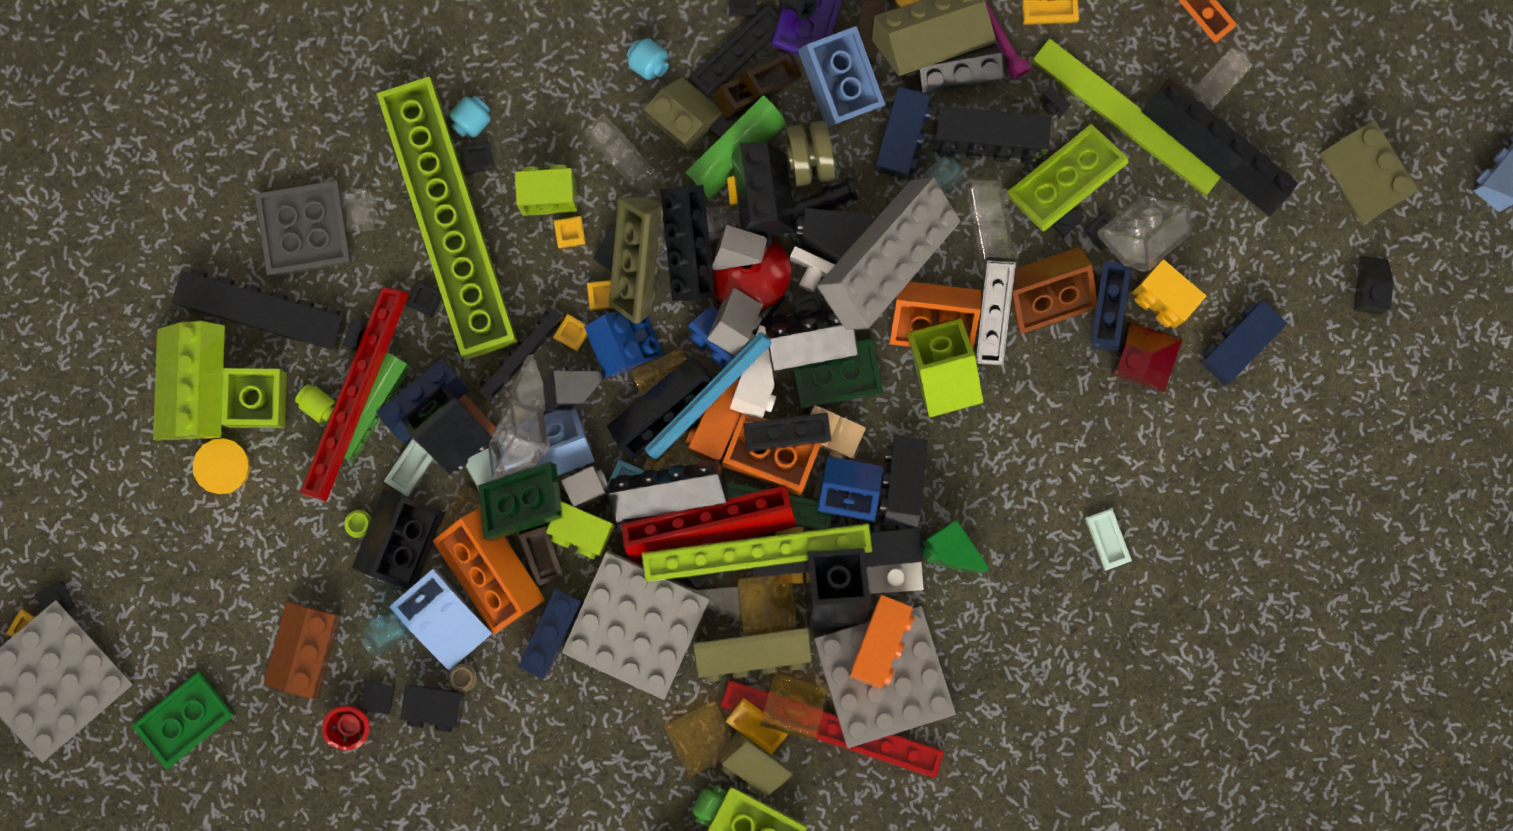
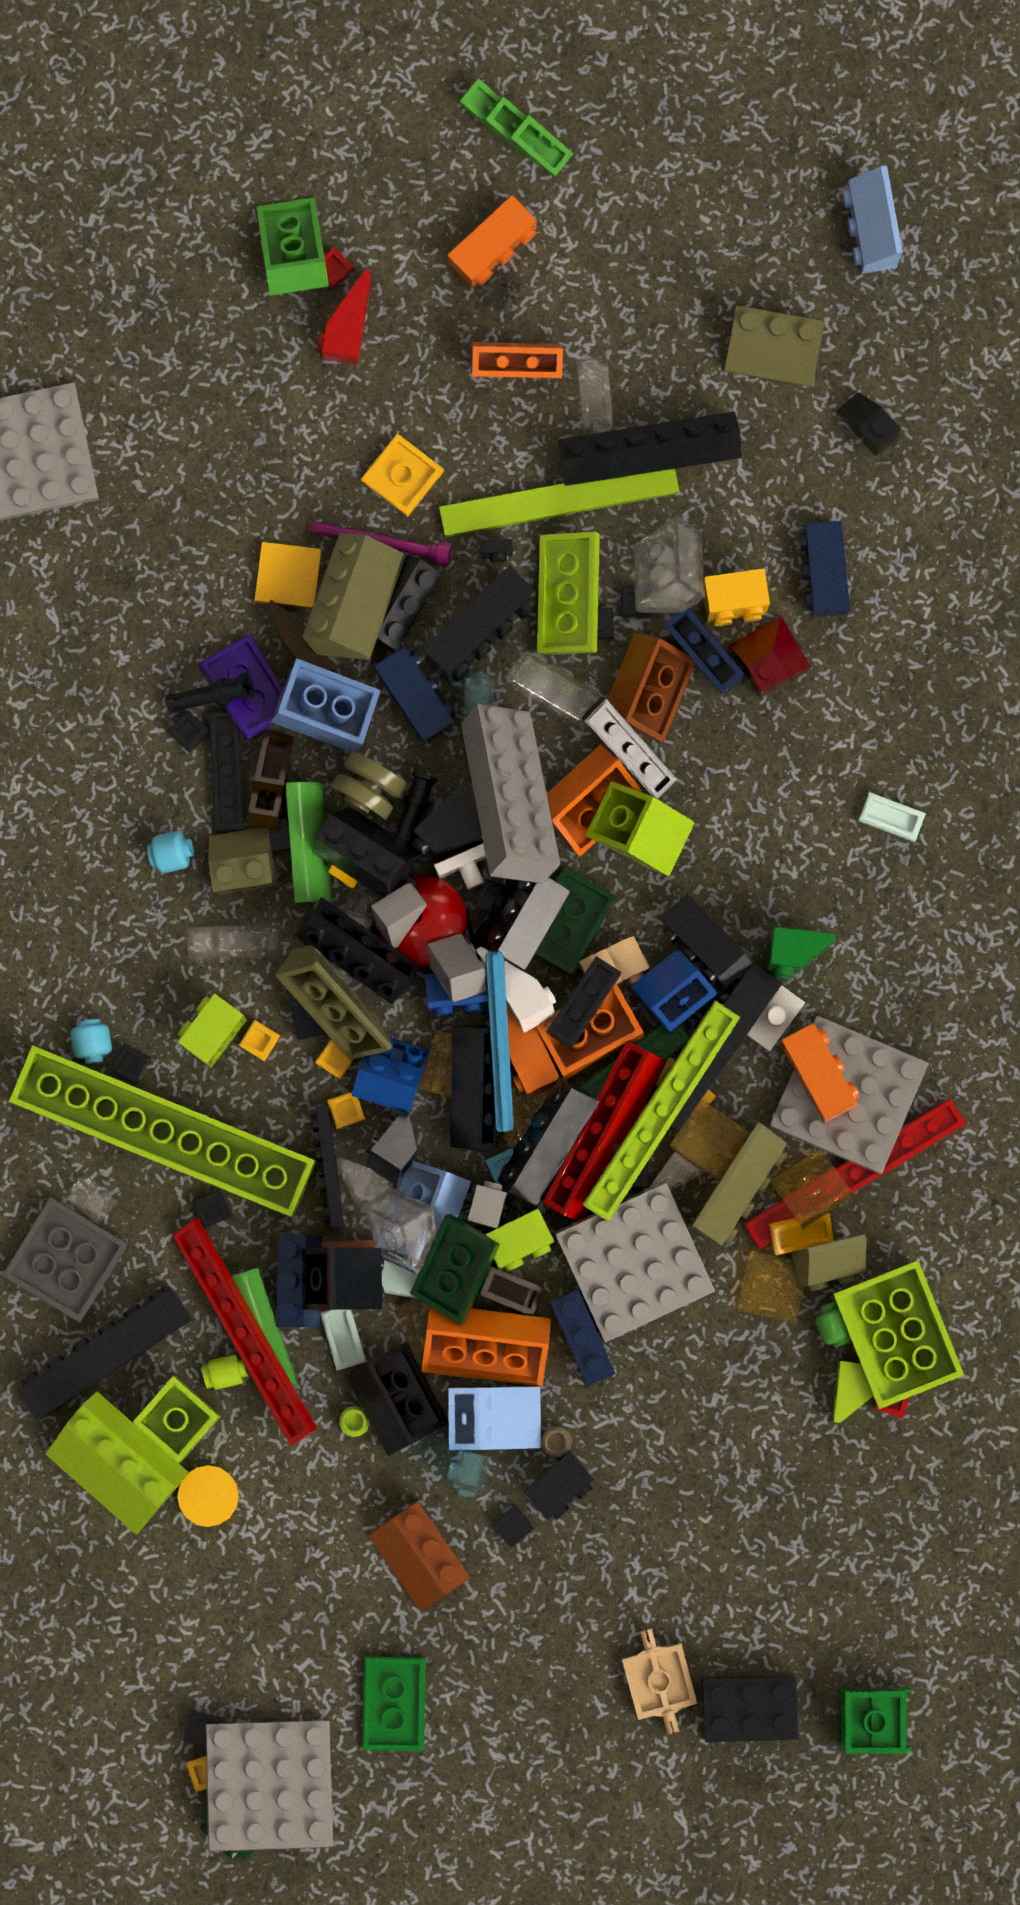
camera: 50 degrees left, 0 degrees up
red helmet [322,705,370,751] -> none
black tile [343,319,366,351] -> none
black slope [805,548,871,629] -> none

